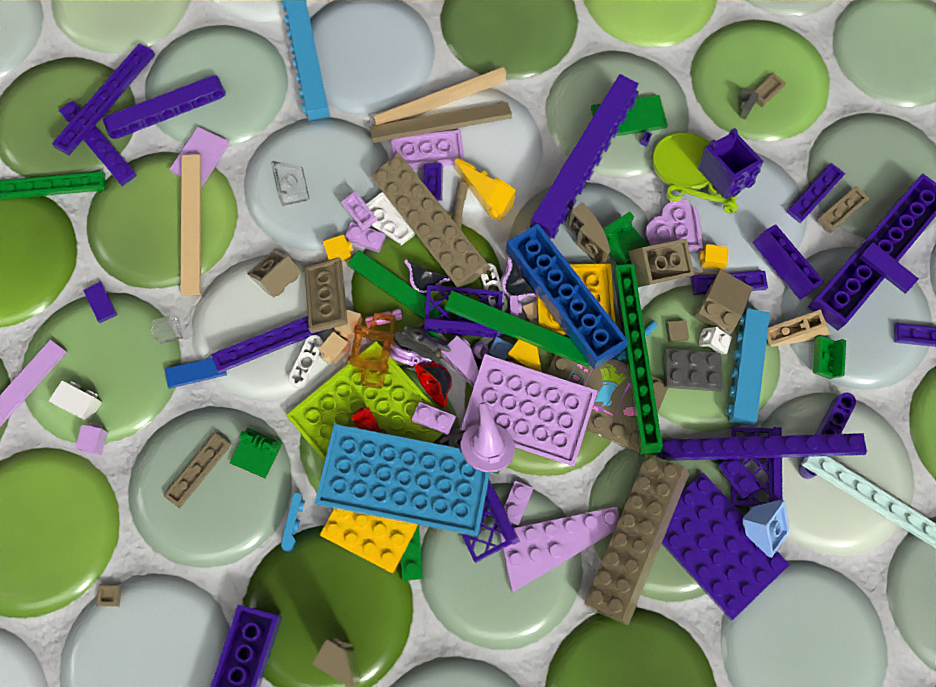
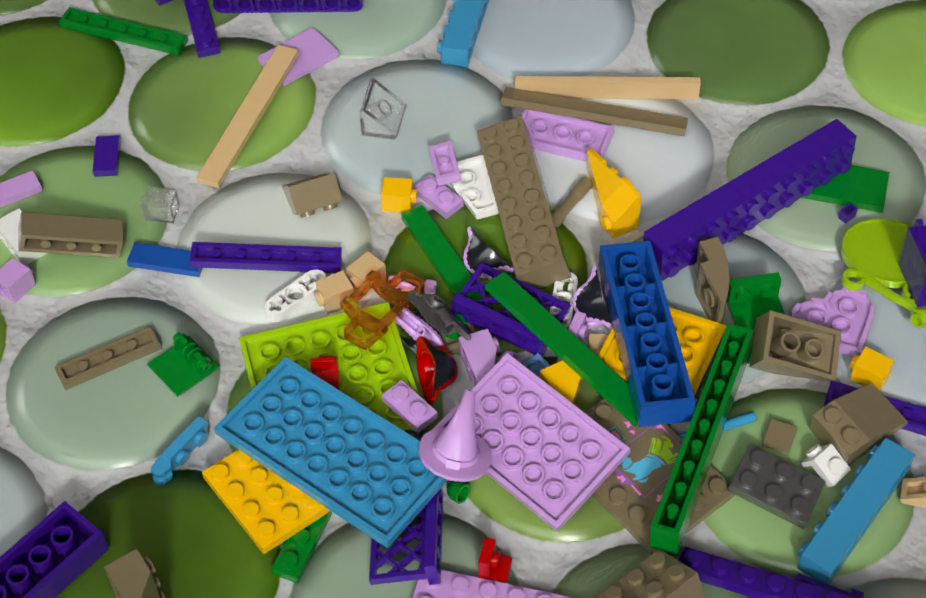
camera: 30 degrees right, 20 degrees down
dark tan tile [304,258,348,333] -> none
dark purple plate [424,164,443,201] -> none
lavender plate [504,481,533,526] -> none
none -> dark tan brick [18,212,123,258]
none -> red bracket [478,538,512,583]

